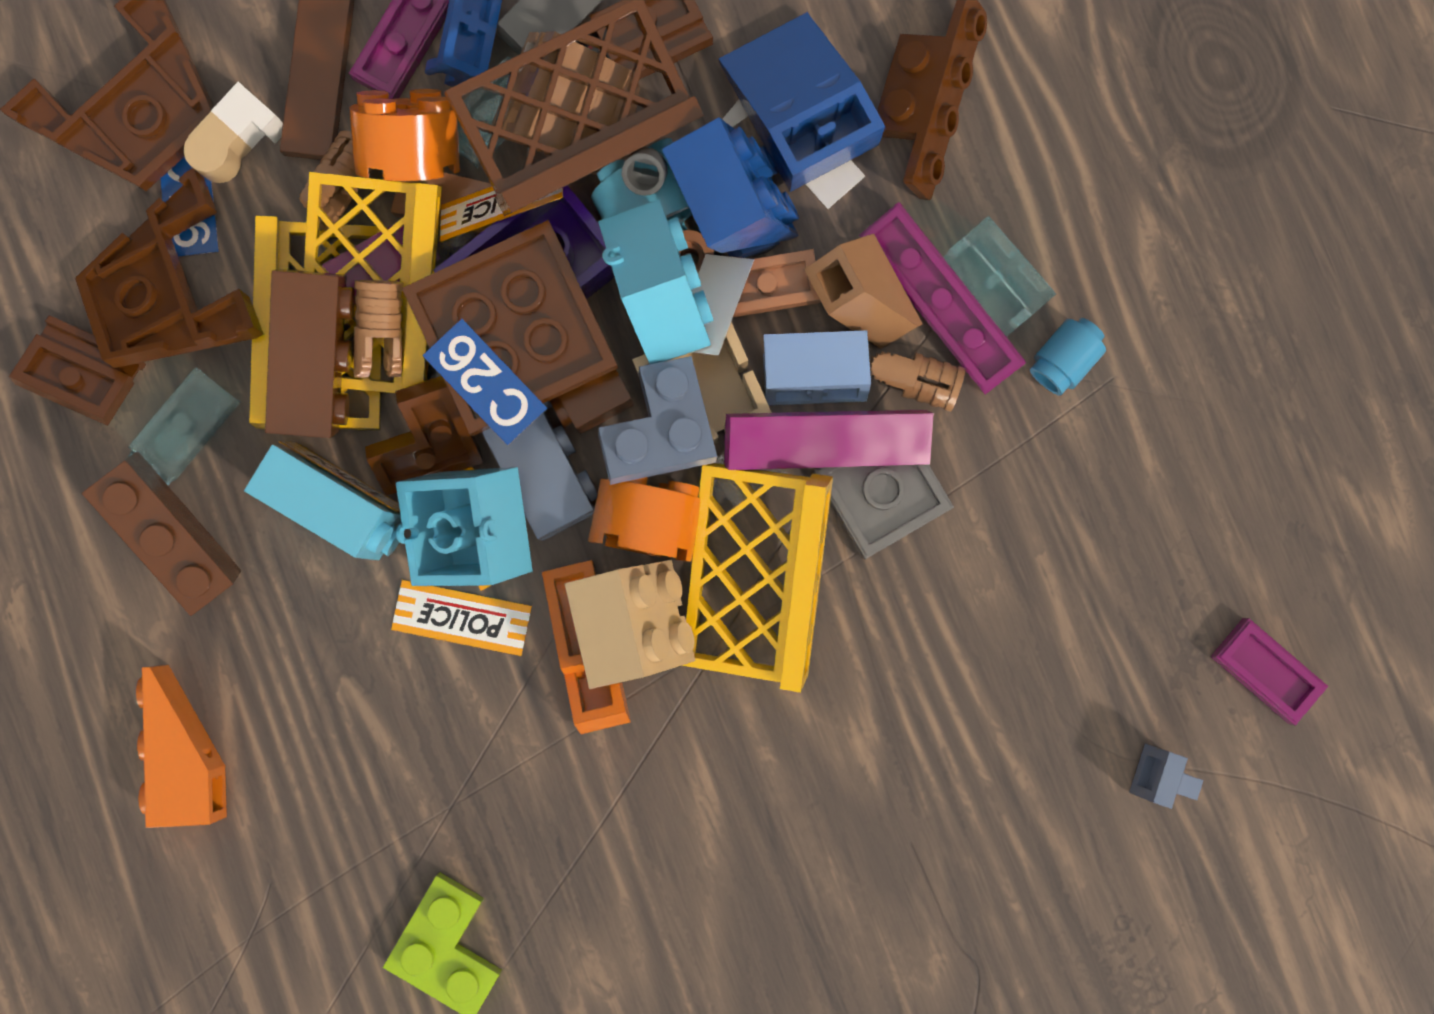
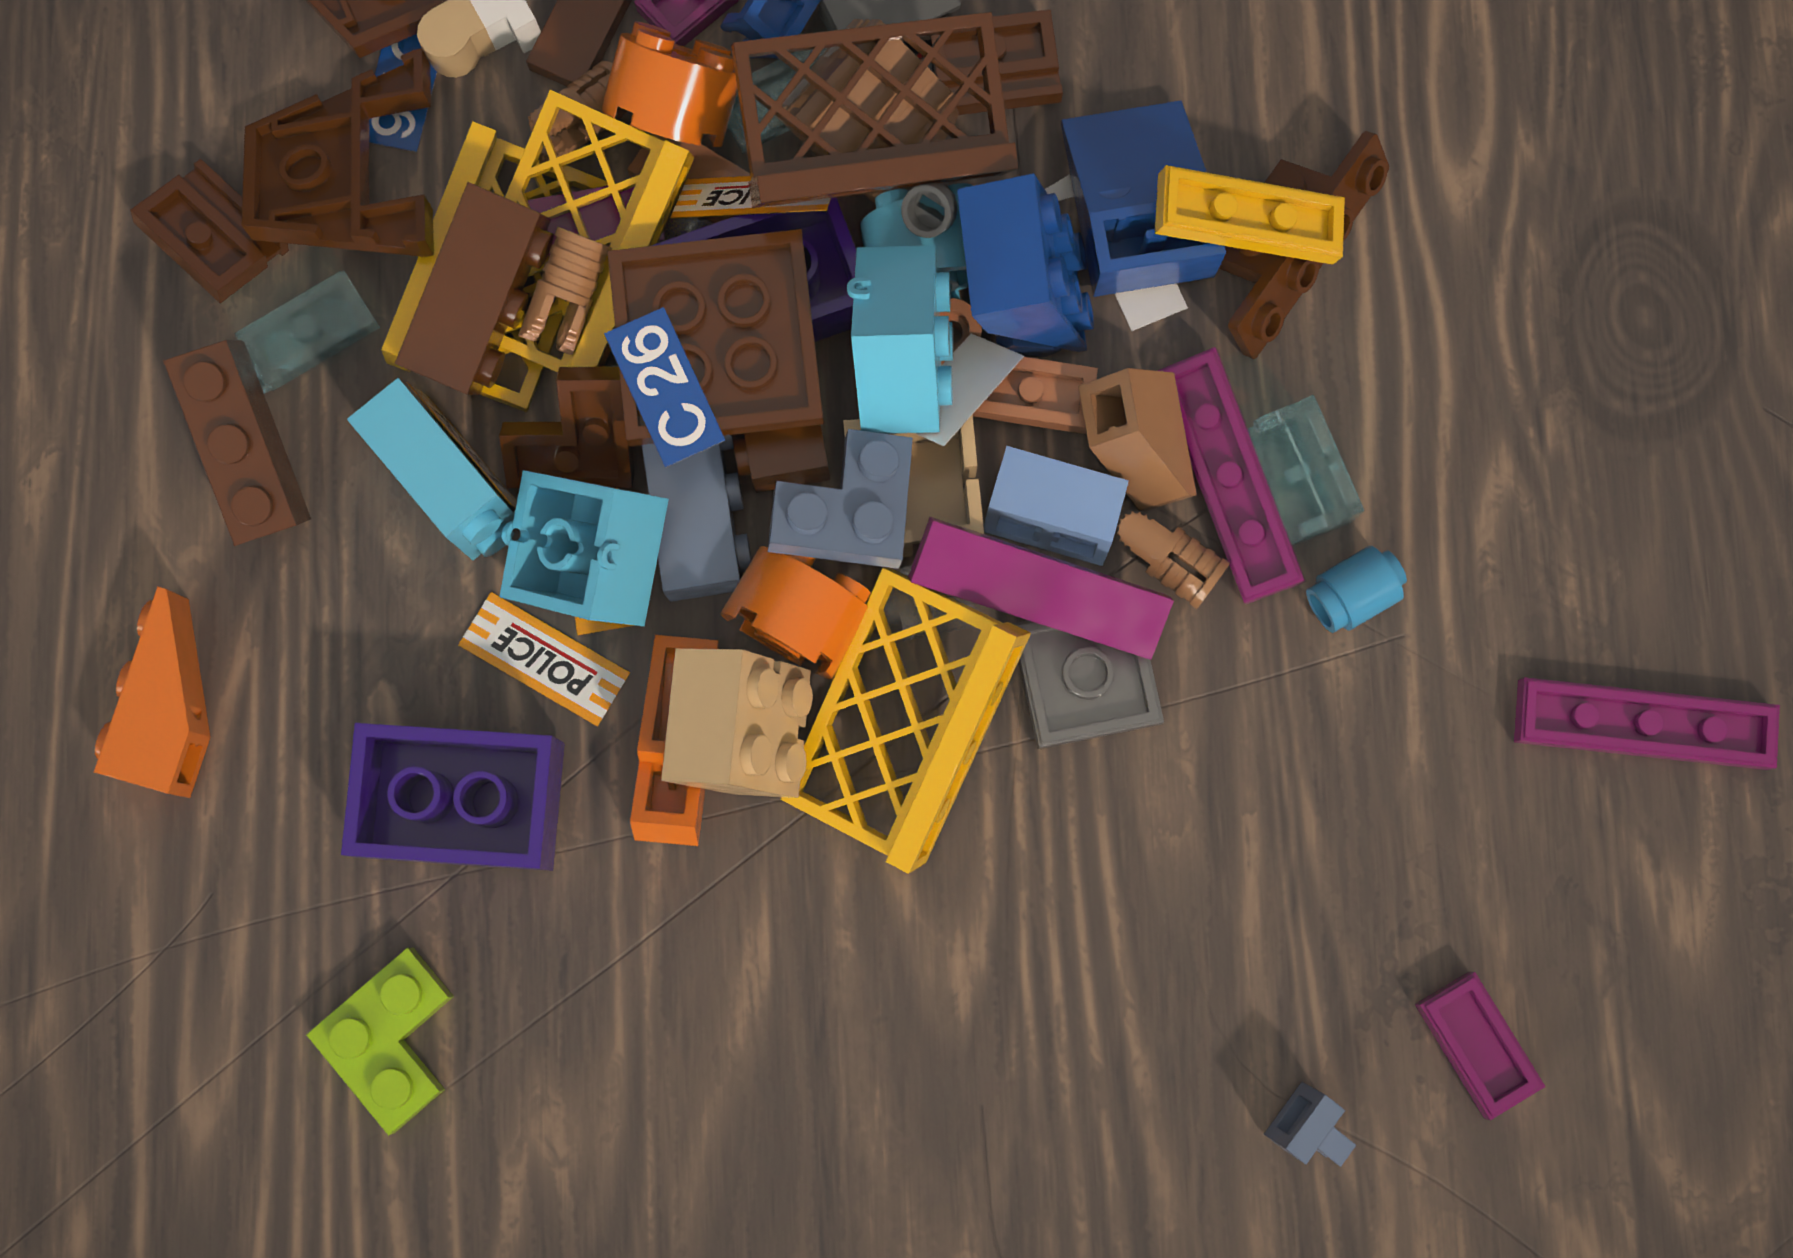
camera: 20 degrees right, 5 degrees down
none -> dark purple brick [341,723,565,871]
none -> yellow tile [1155,165,1345,265]
none -> magenta tile [1514,677,1780,770]

